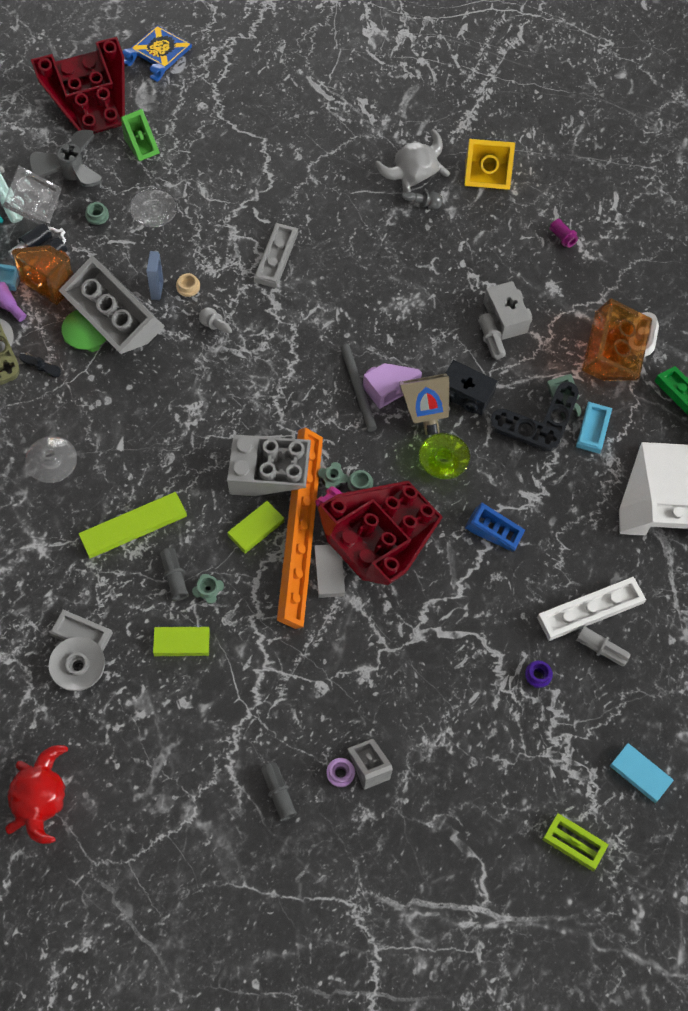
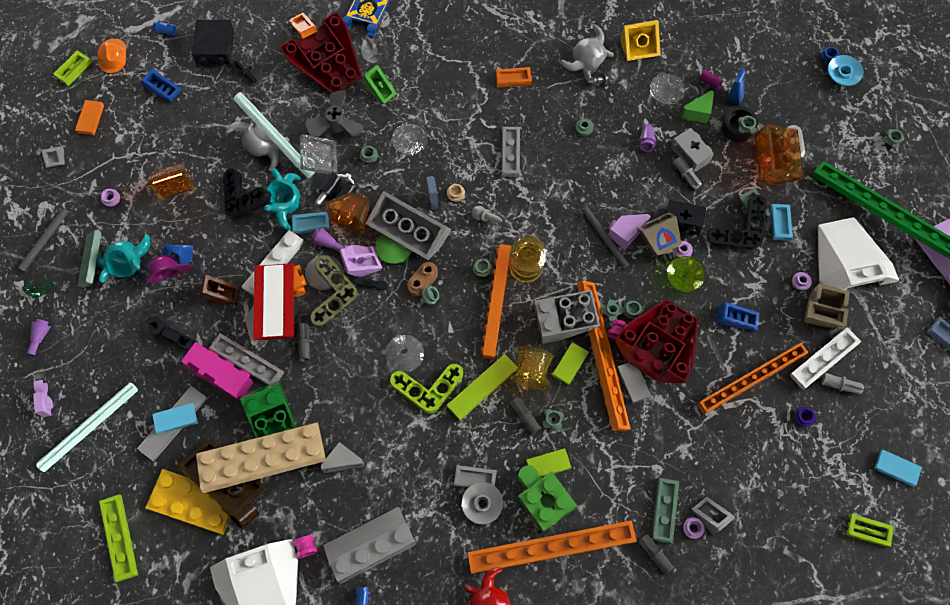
camera: 10 degrees left, 5 degrees up
none -> orange tile [289,13,317,39]
none -> lavender slope [340,245,382,277]
none -> lime beam [390,364,463,414]
none -> medium nougat plate [407,262,438,296]
none -> sand green plate [421,286,439,305]
none -> orange plate [467,520,637,575]
none -> sand green plate [473,259,492,277]
none -> orange piece [481,244,511,360]
none -> orange tile [496,67,532,88]
none -> clear yellow hat [509,236,546,283]
none -> clear yellow hat [510,346,554,391]
none -> bright green brick [518,465,577,533]
none -> sand green plate [575,119,594,136]
none -> medium lavender cone [638,124,656,152]
none -> clear dish [650,72,685,105]
none -> sand green tile [651,478,679,544]
none -> lavender plate [673,241,693,259]
none -> bright green slope [680,90,714,123]
none -> orange piece [697,343,808,415]
none -> black tyre [721,106,758,142]
none -> blue slope [727,68,745,106]
none -> sand green plate [738,116,757,134]
none -> lavender plate [792,272,812,291]
none -> dark tan plate [804,284,850,330]

